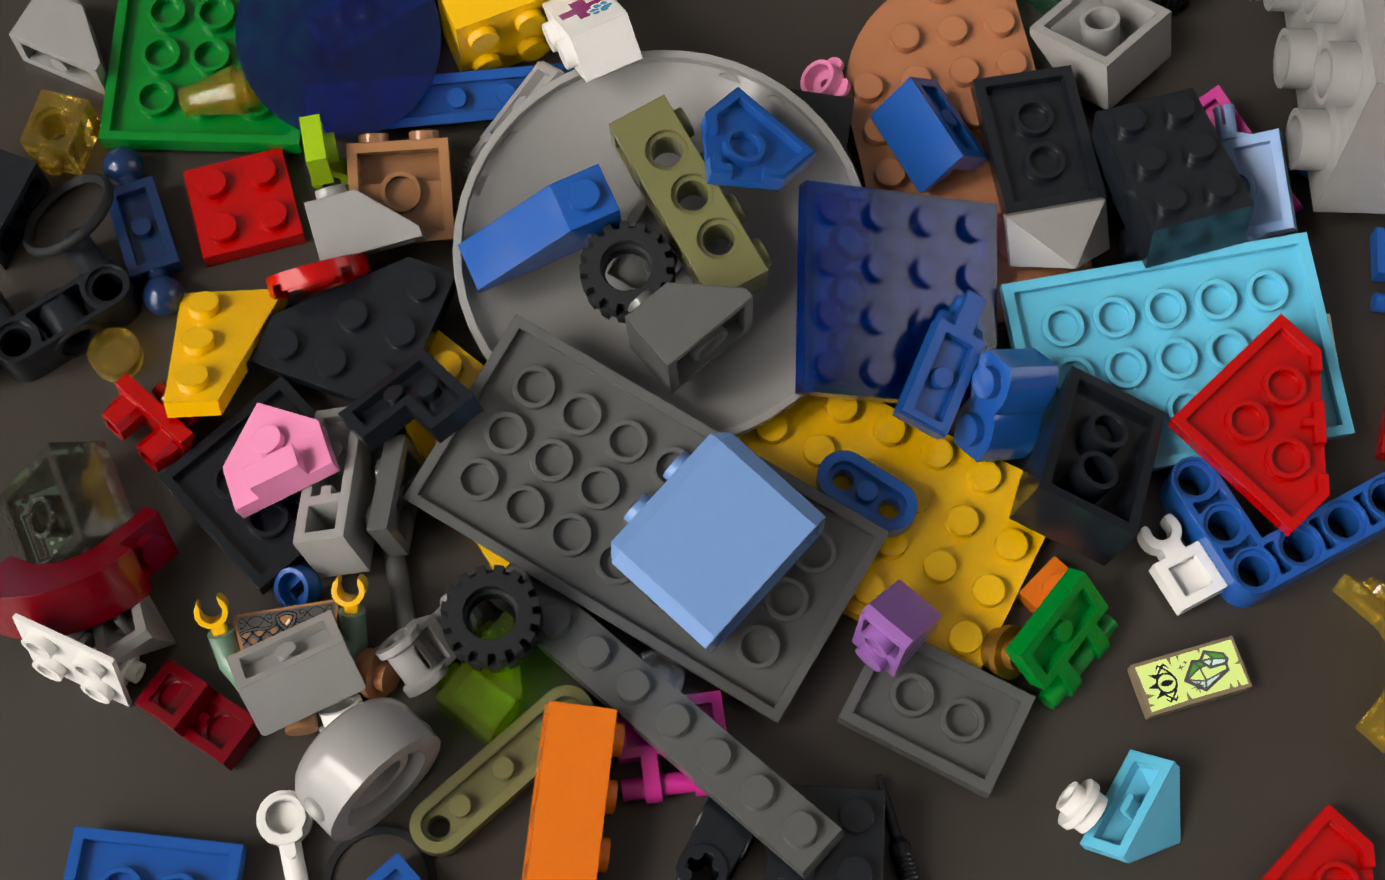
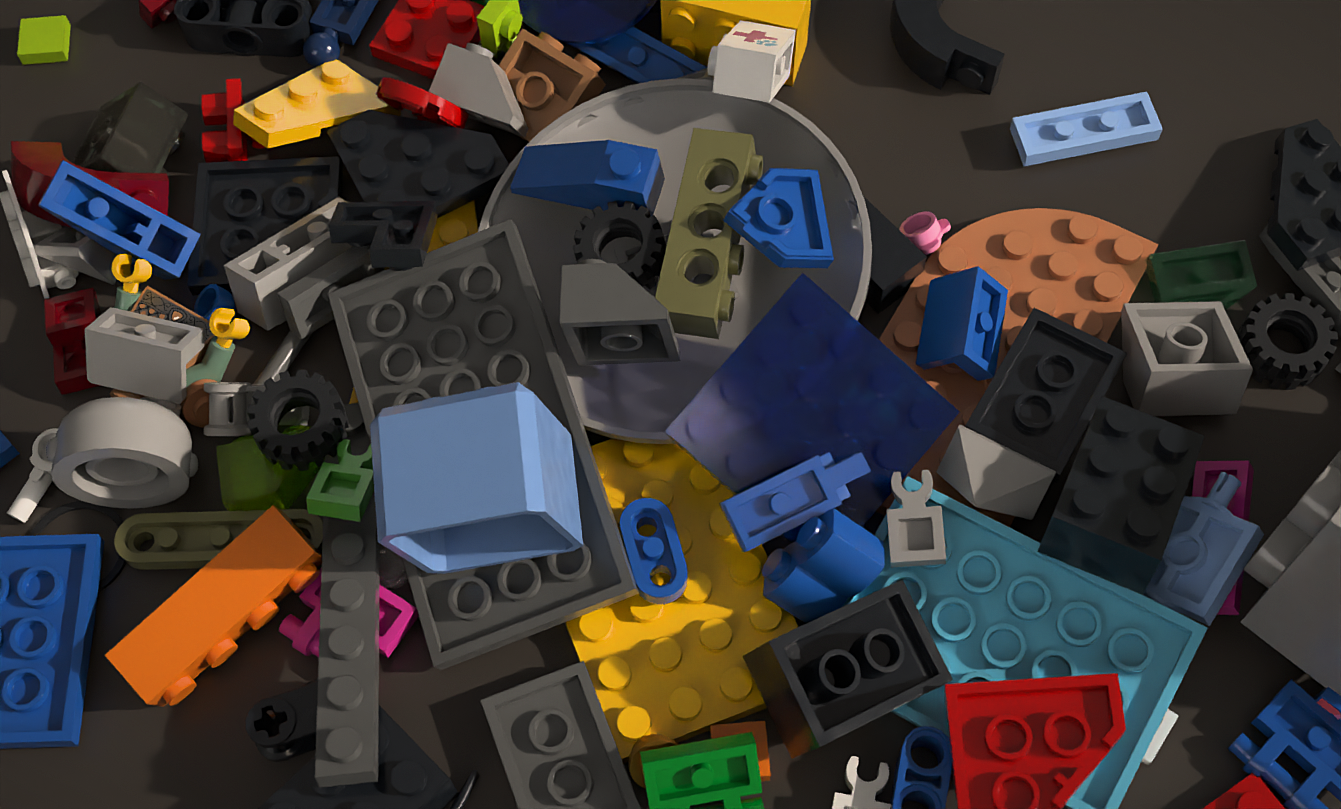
camera: 45 degrees right, 5 degrees down
clear yellow tile [87,327,144,382] -> none
bright pink plate [223,402,340,518] -> none
medium lavender slope [852,579,942,677] -> none
none -> blue slope [38,160,201,280]
none -> bright green plate [306,439,374,522]
none -> light grey plate [887,470,946,568]

